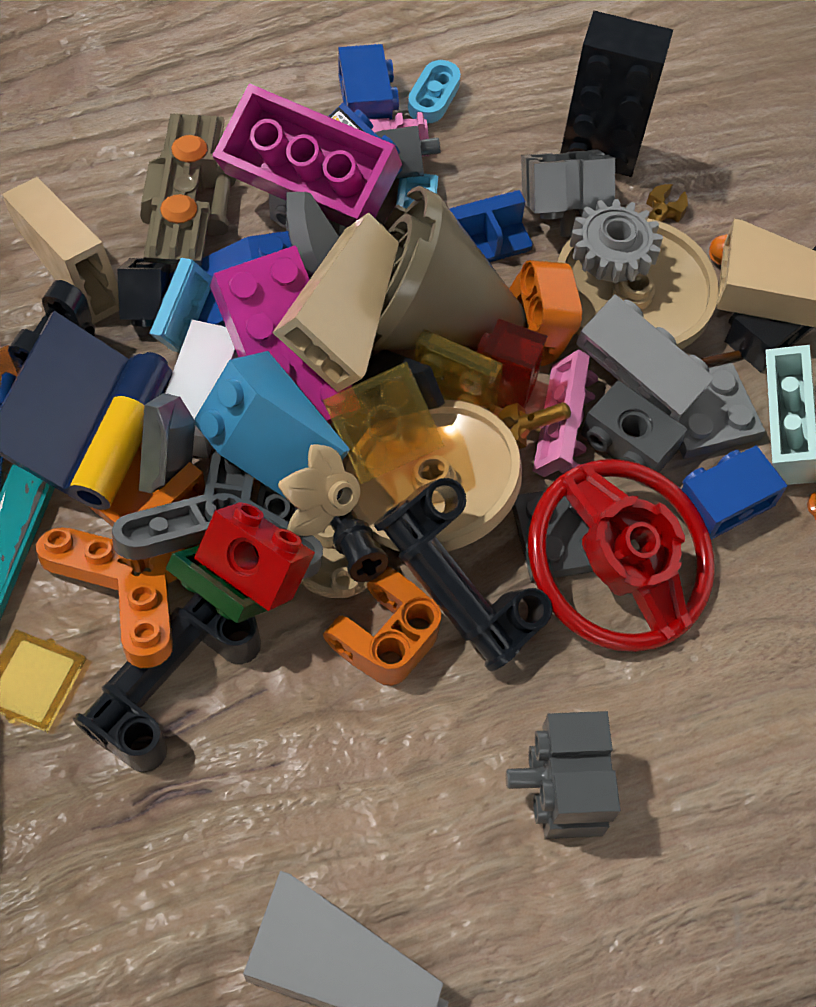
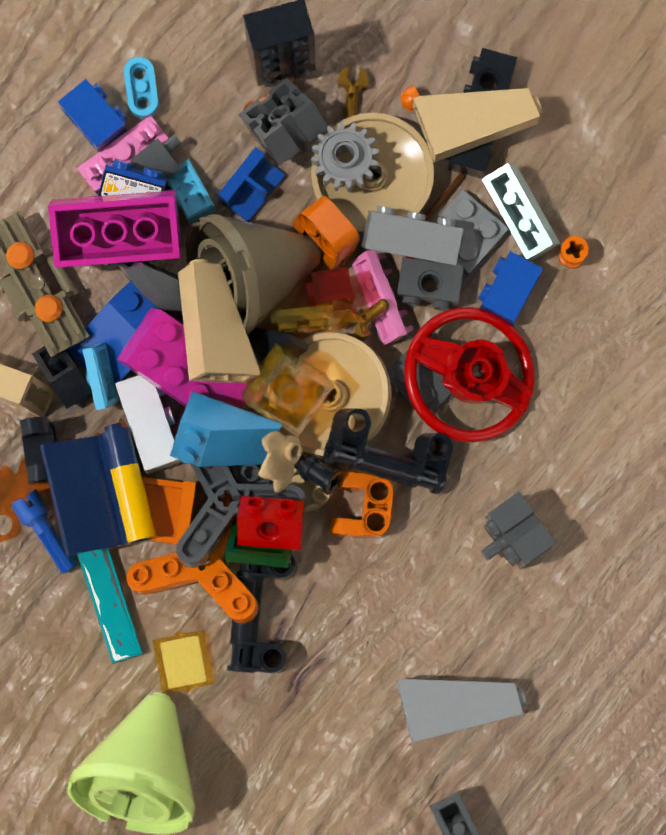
camera: 25 degrees left, 20 degrees up
flat silver slope [139,393,195,493] -> none

